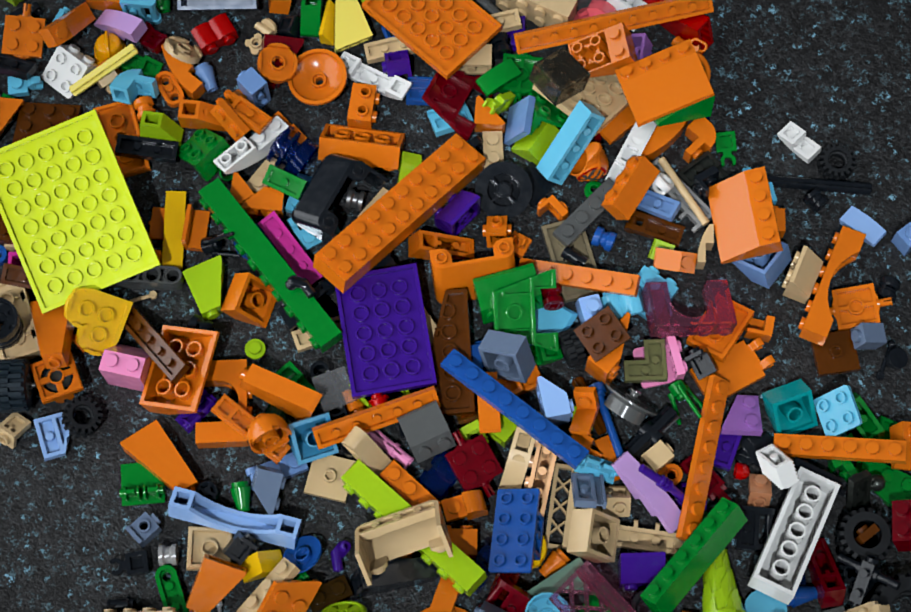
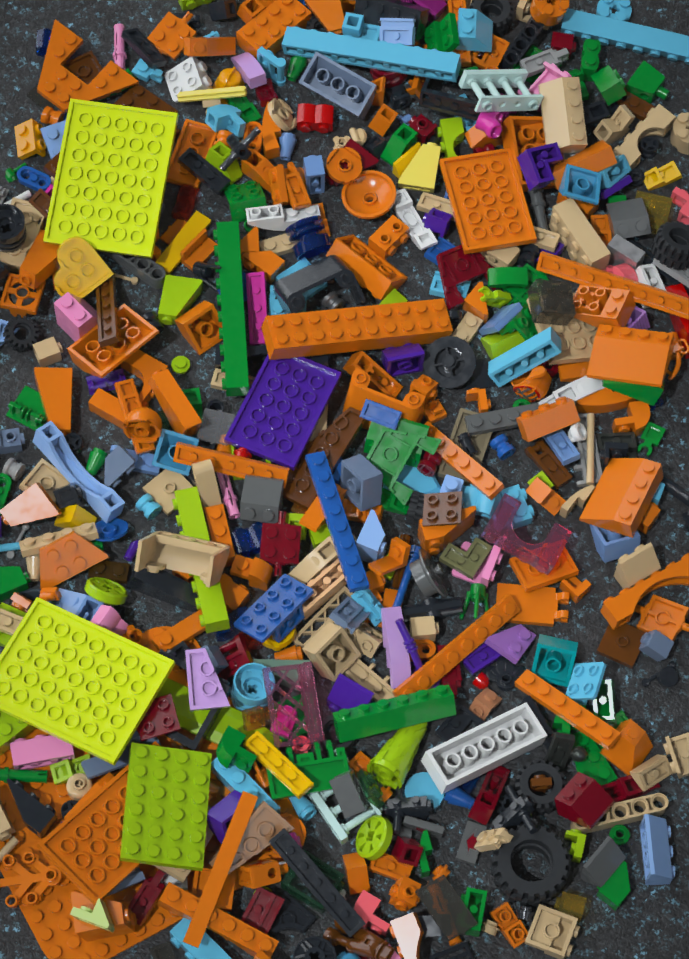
camera: 30 degrees right, 5 degrees down
green plate [262,164,308,200] -> none
black arm [285,275,317,299] -> none
black bracket [684,346,719,380] -> none
white brick [756,444,799,490] -> none
none -> tan brick [32,336,63,367]
none -> medium azure wheel [135,493,162,520]
none -> clear red slope [172,185,200,221]
none -> black piece [219,127,261,172]
none -> tile [359,399,402,430]

